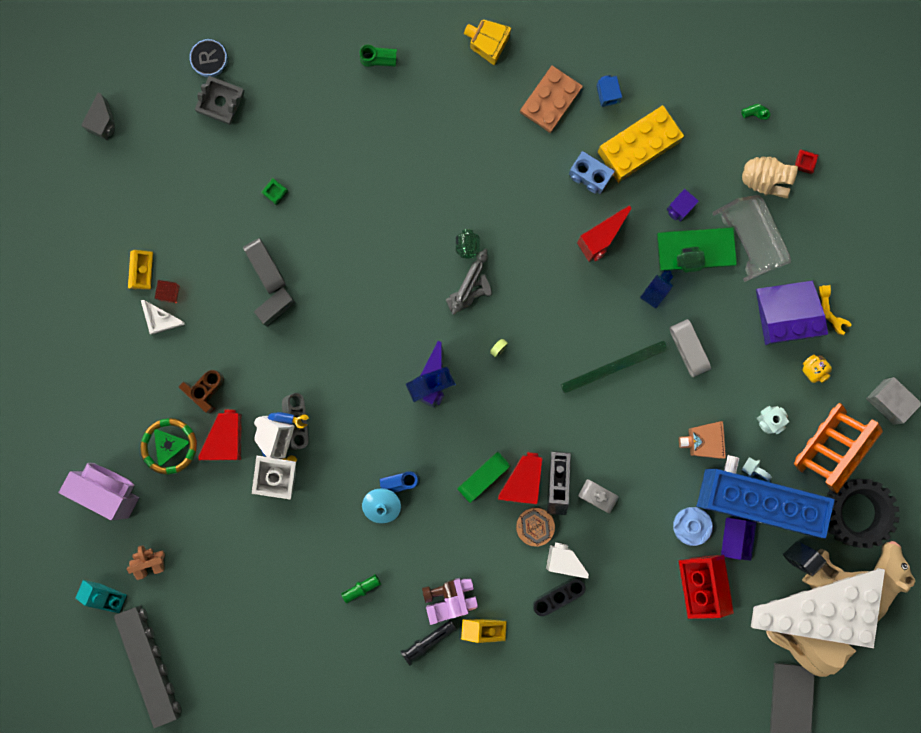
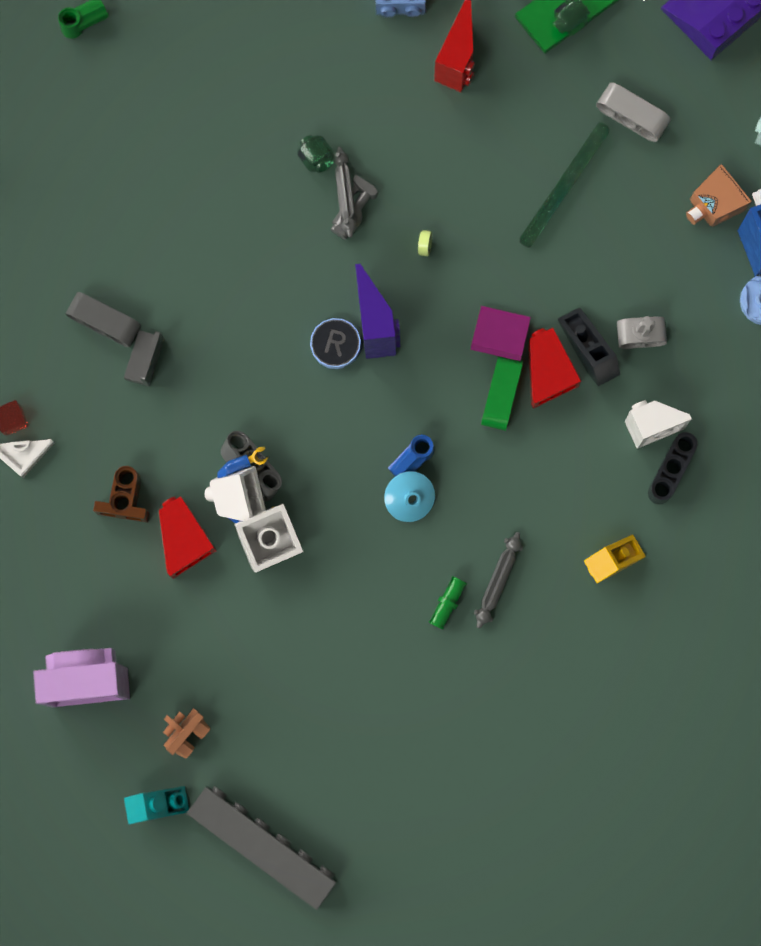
camera: 30 degrees left, 5 degrees down
piece [140,418,197,475] -> none
green tile [261,178,288,205] -> none
black pin [400,620,457,666] -> none
clear blue slope [406,366,456,402] -> none
lavender hips [422,578,478,625] -> none
tile [516,508,555,547] -> none
clear blue beam [640,270,673,309] -> none
none -> black tile [310,318,361,369]
none -> magenta tile [470,306,531,361]
none -> dark grey wheel [474,532,523,629]

